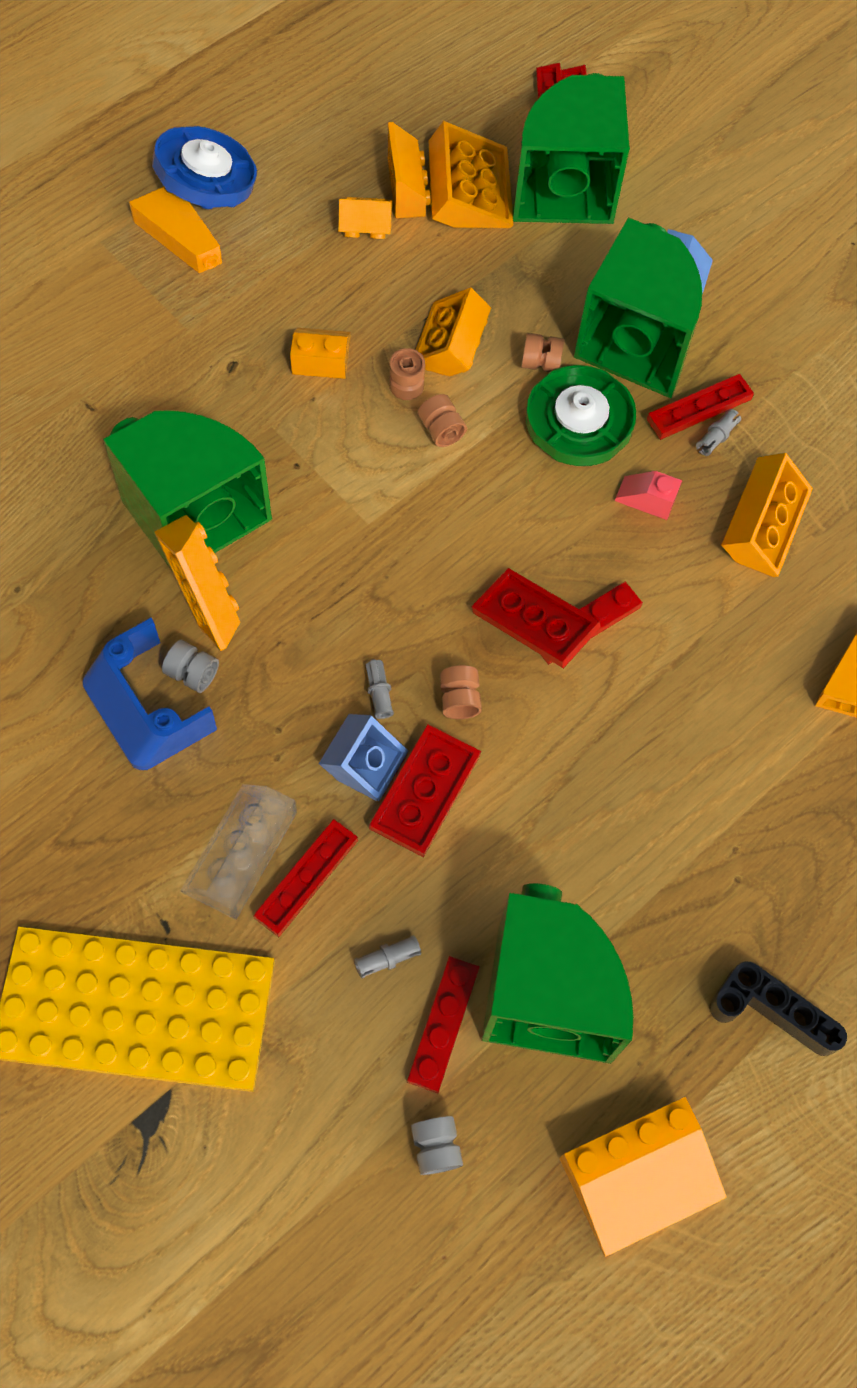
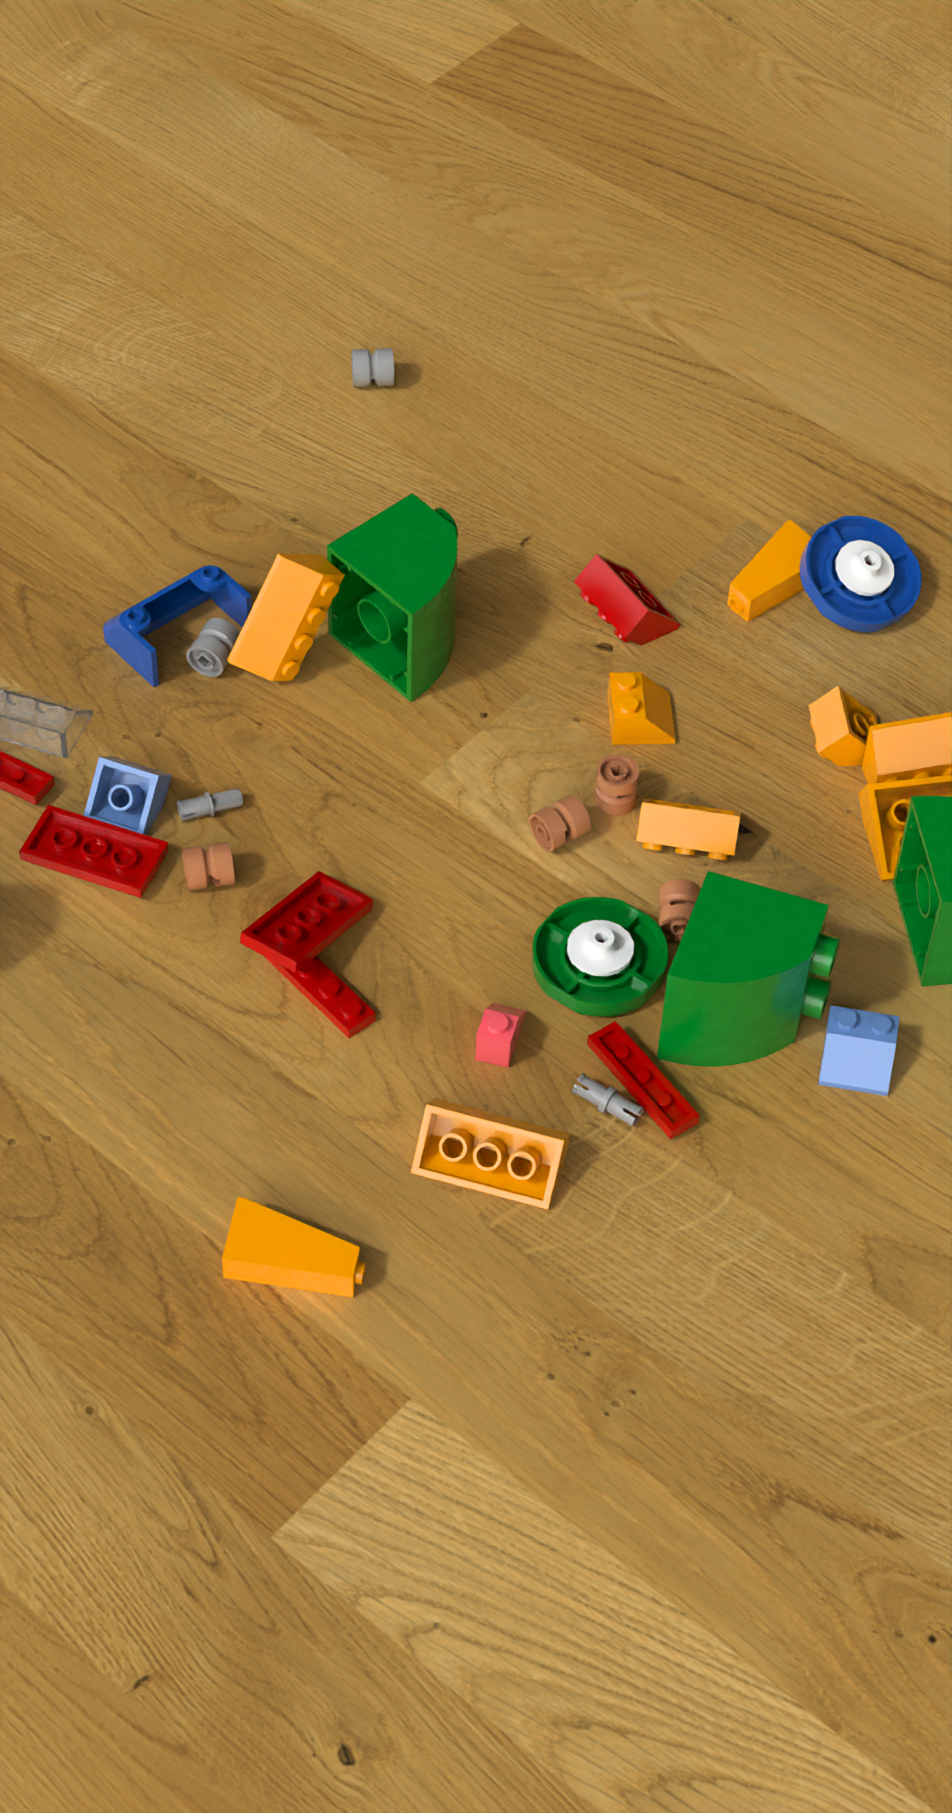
camera: 85 degrees right, 15 degrees down
none -> red slope [574,554,681,646]

